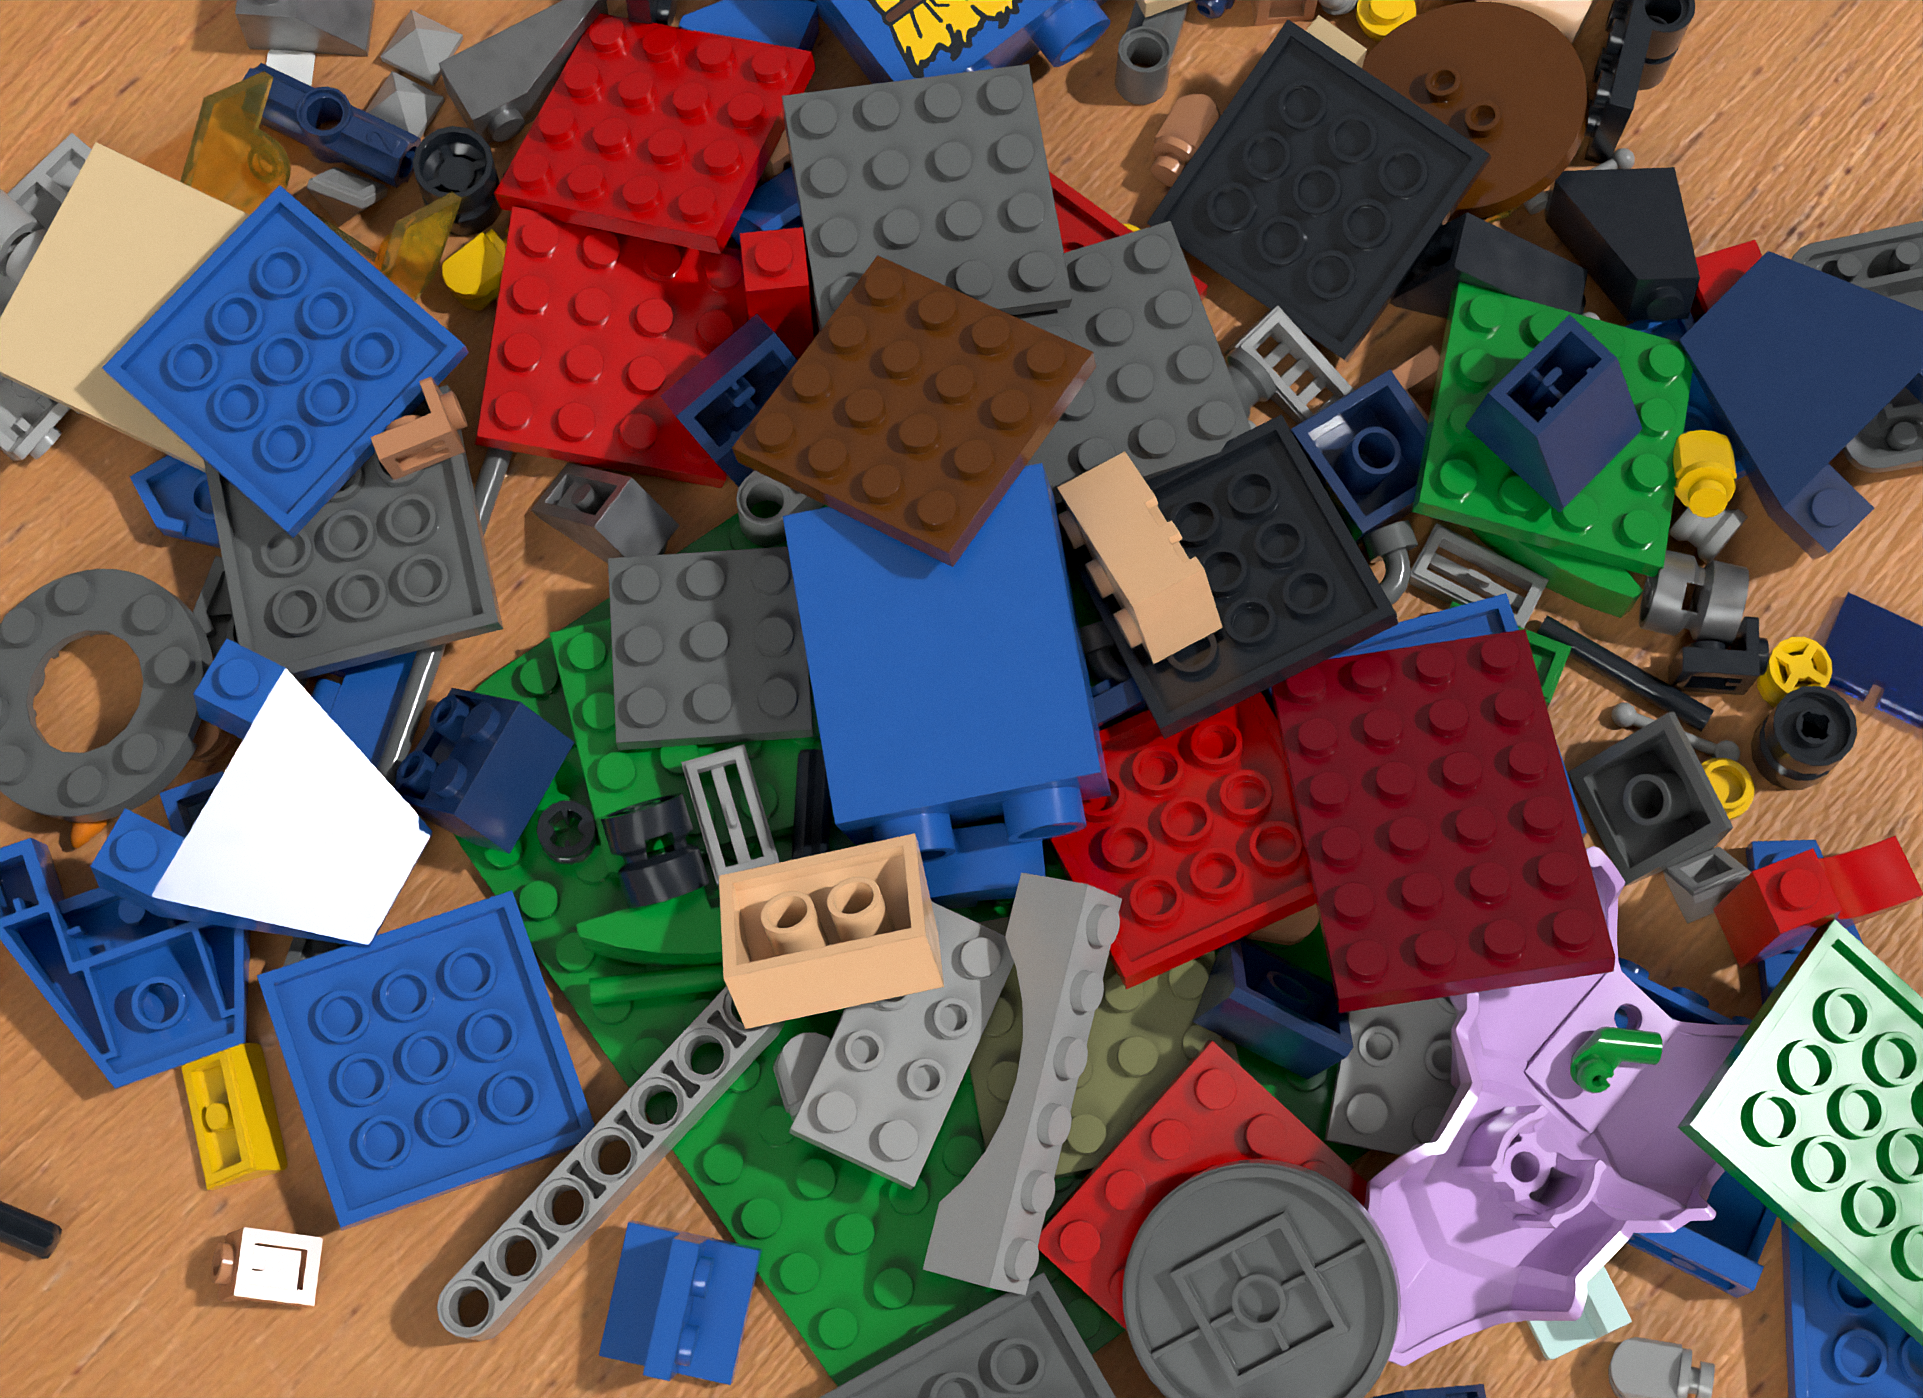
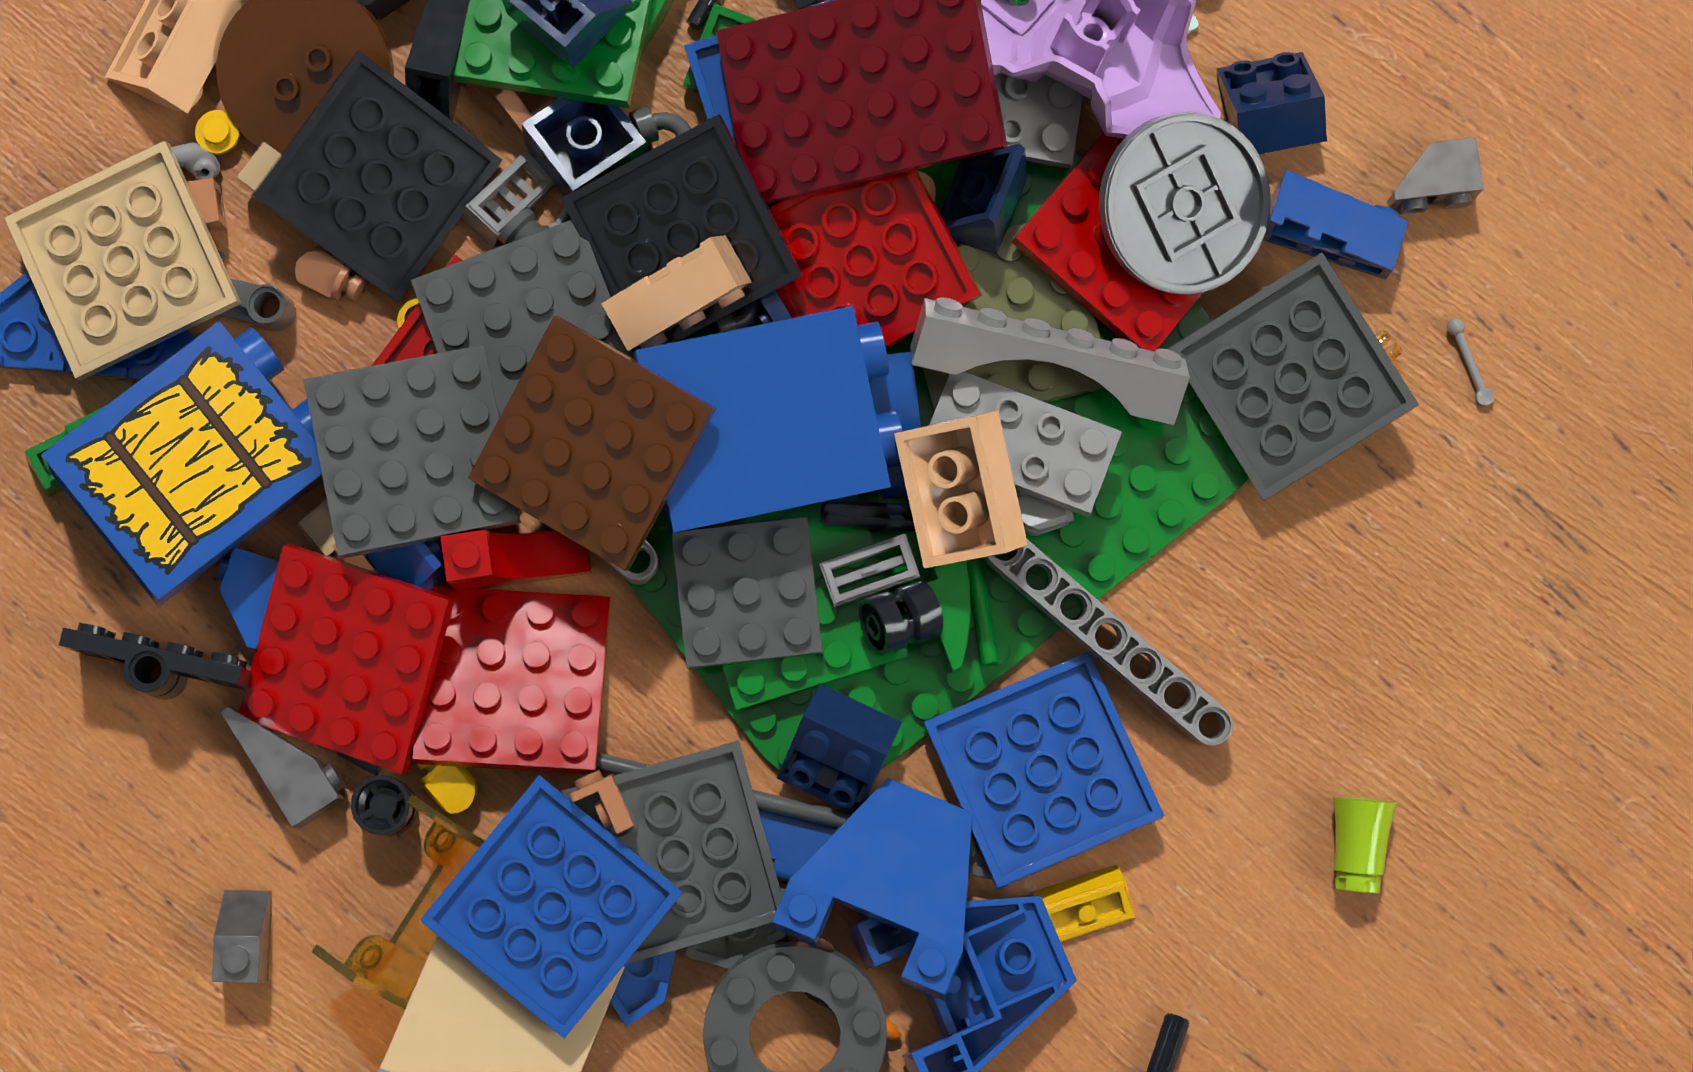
camera: 90 degrees left, 10 degrees up
bracket [211,1227,323,1308] -> none
dark blue piece [235,63,421,188] -> none
white sticker [266,50,315,86] -> none
light grey slope [307,167,388,226] -> none
light grey slope [365,71,445,138] -> none
light grey slope [381,10,464,86] -> none
flat silver slope [531,462,679,563] -> none
black bush [537,800,598,865] -> none
blue bracket [599,1220,762,1385] -> none
dark blue slope [661,314,798,487] -> none
light grey tile [1408,523,1549,628] -> none

